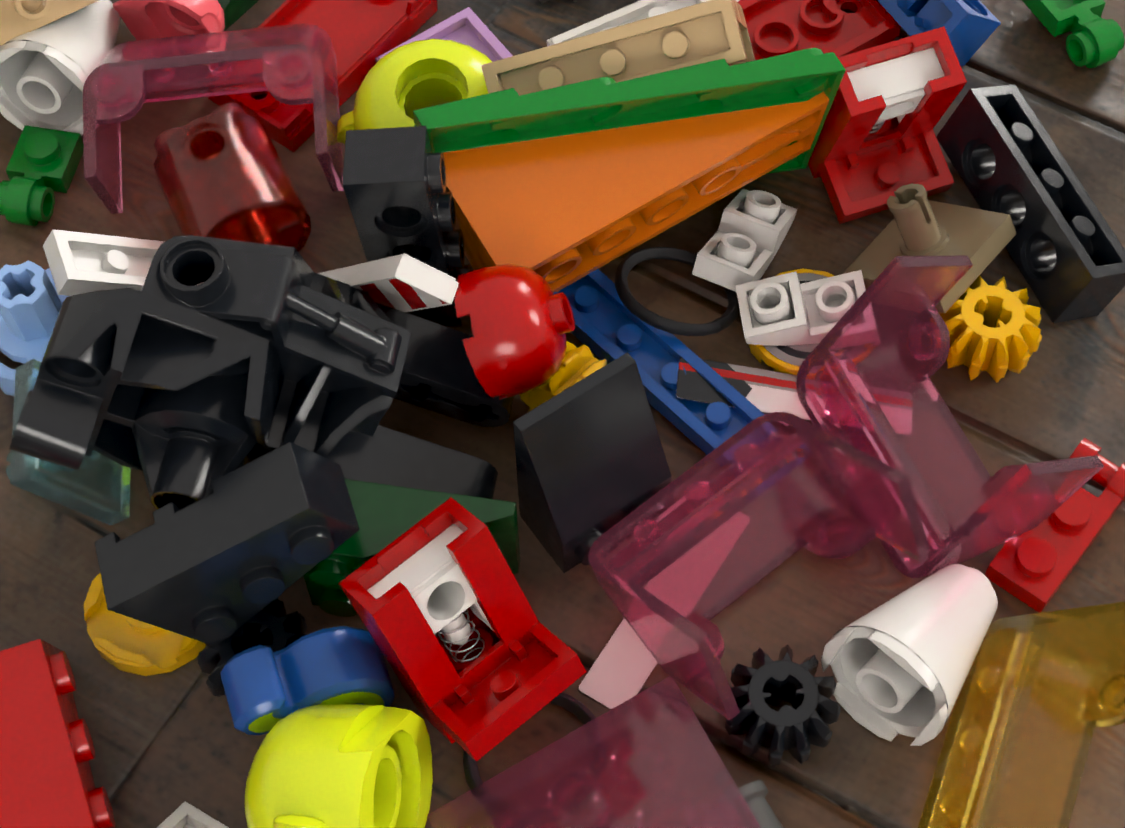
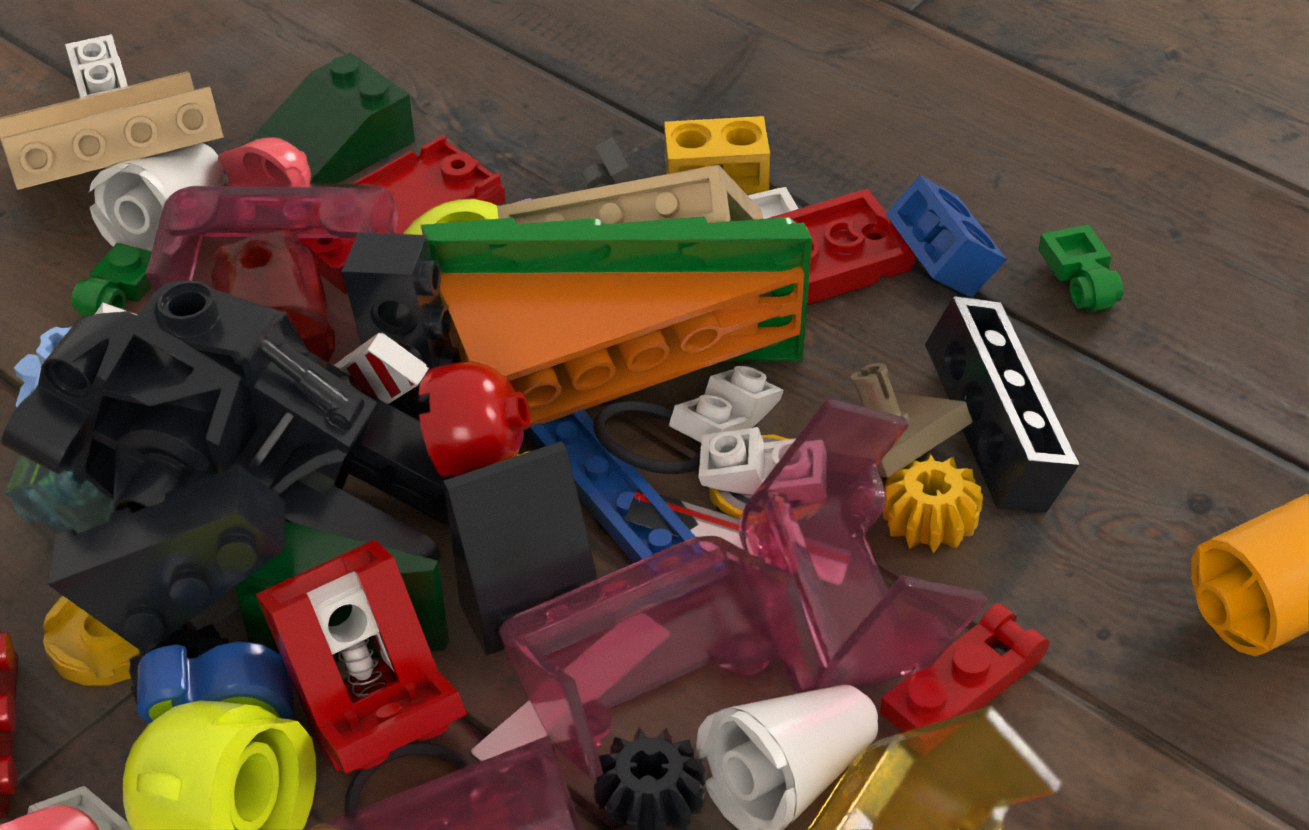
camera: 10 degrees right, 15 degrees down
red brick [808,26,967,224] -> none

